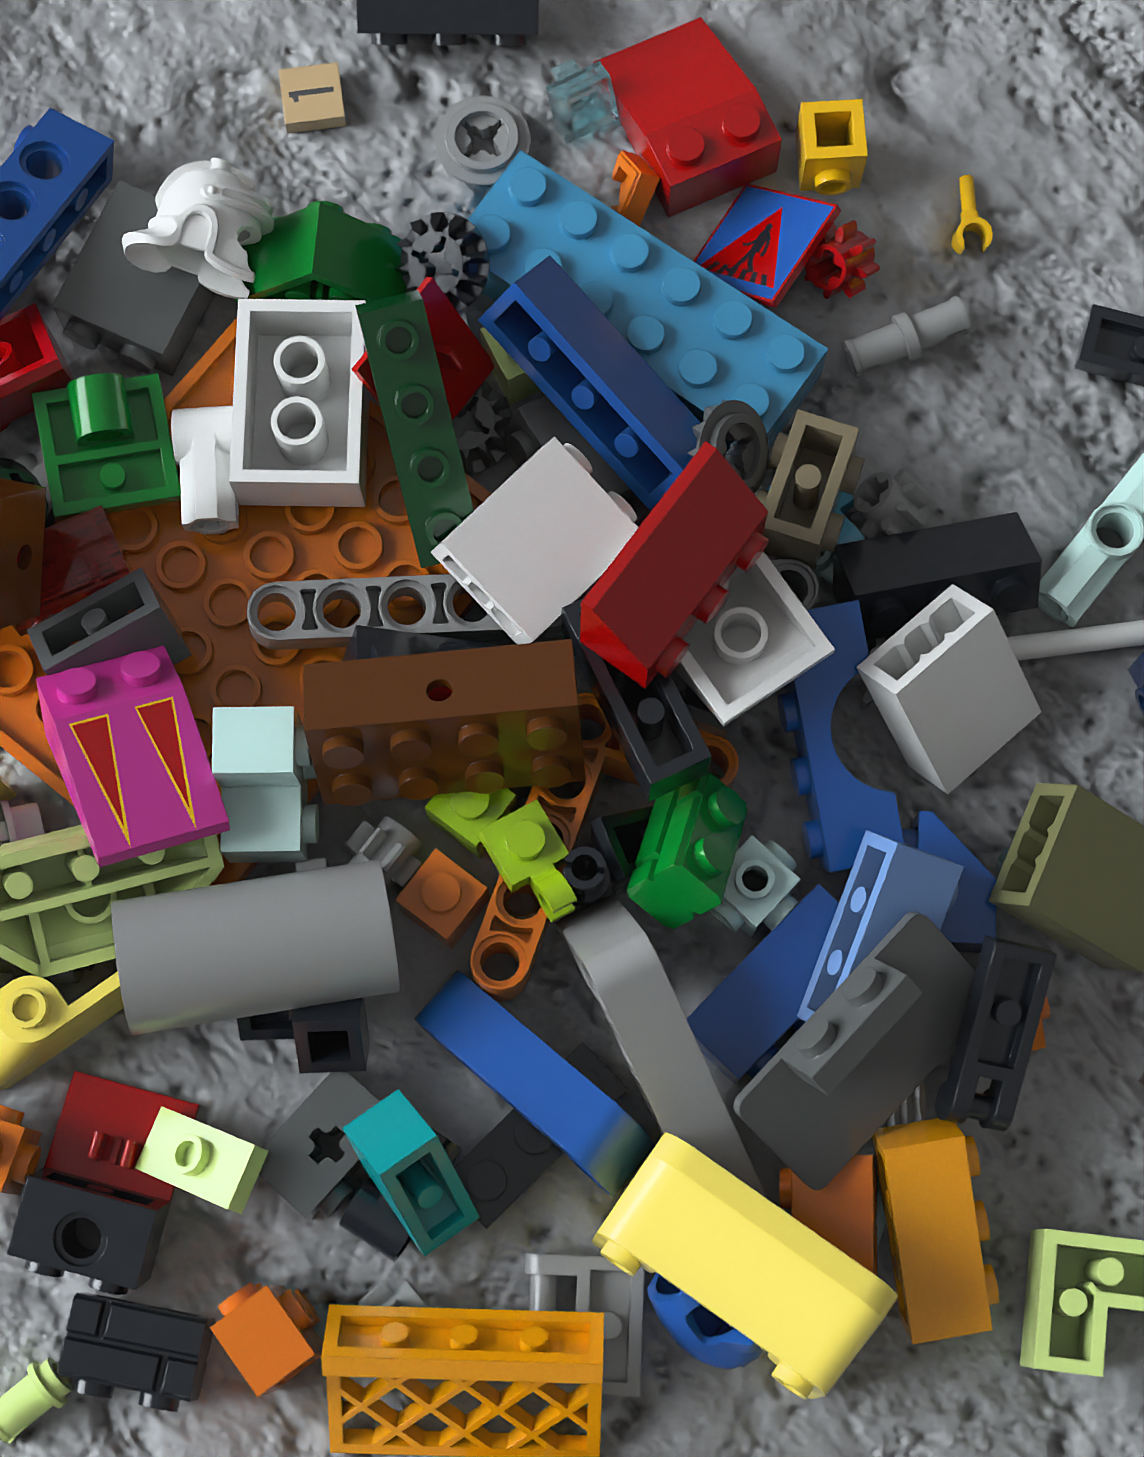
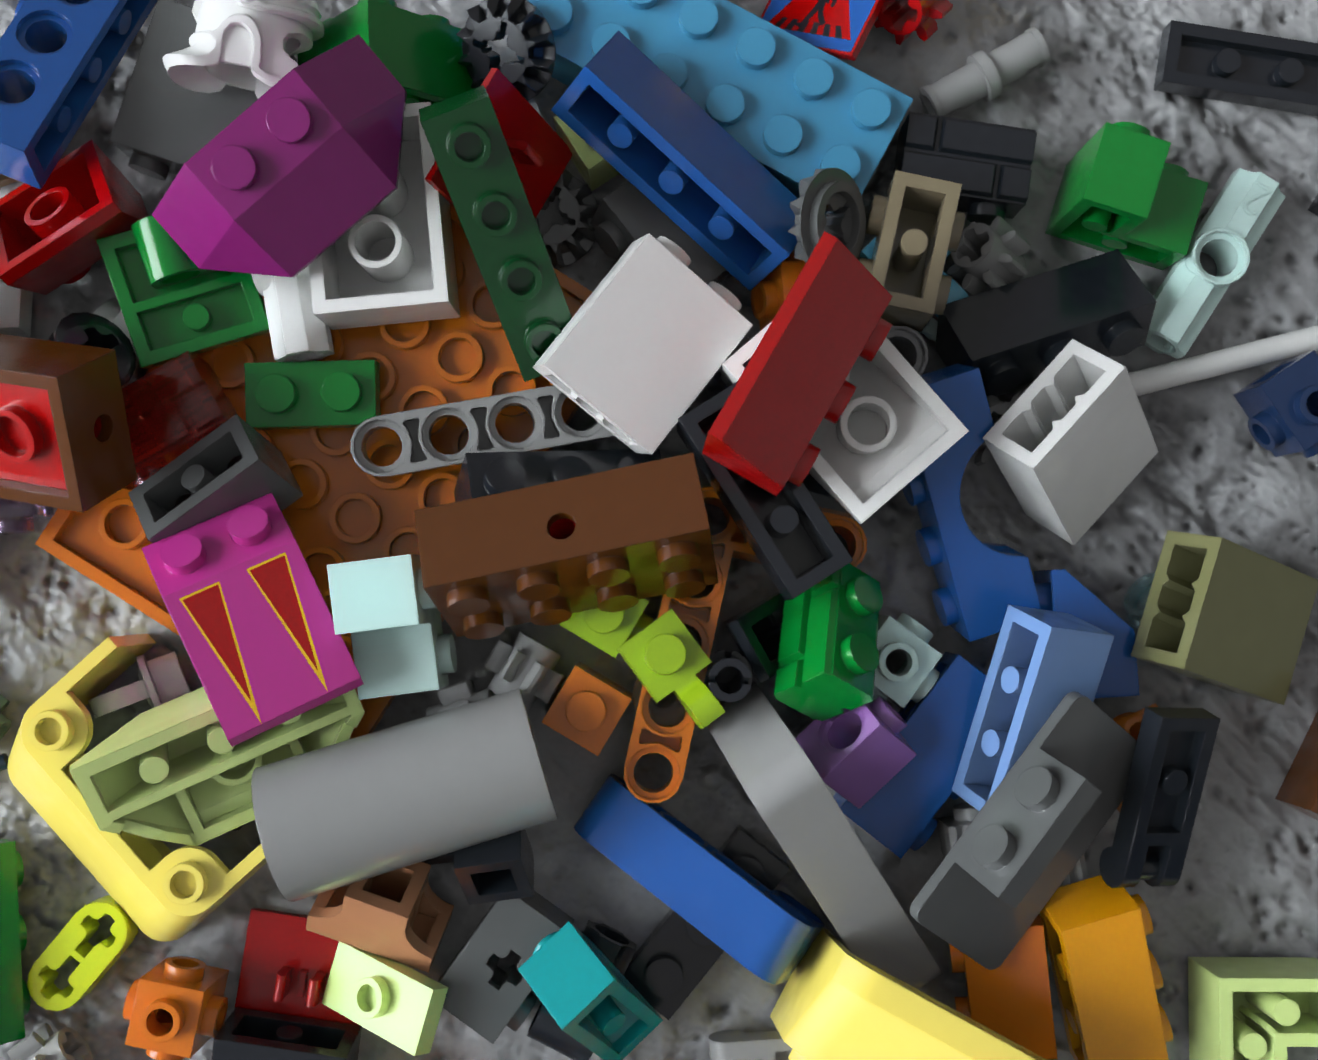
camera: 10 degrees left, 10 degrees up
none -> magenta wedge [152,35,407,278]
none -> green plate [244,360,381,430]
none -> nougat brick [306,862,454,973]
none -> medium lavender brick [795,696,917,809]
none -> black brick [893,111,1037,226]
none -> green brick [1045,122,1208,271]

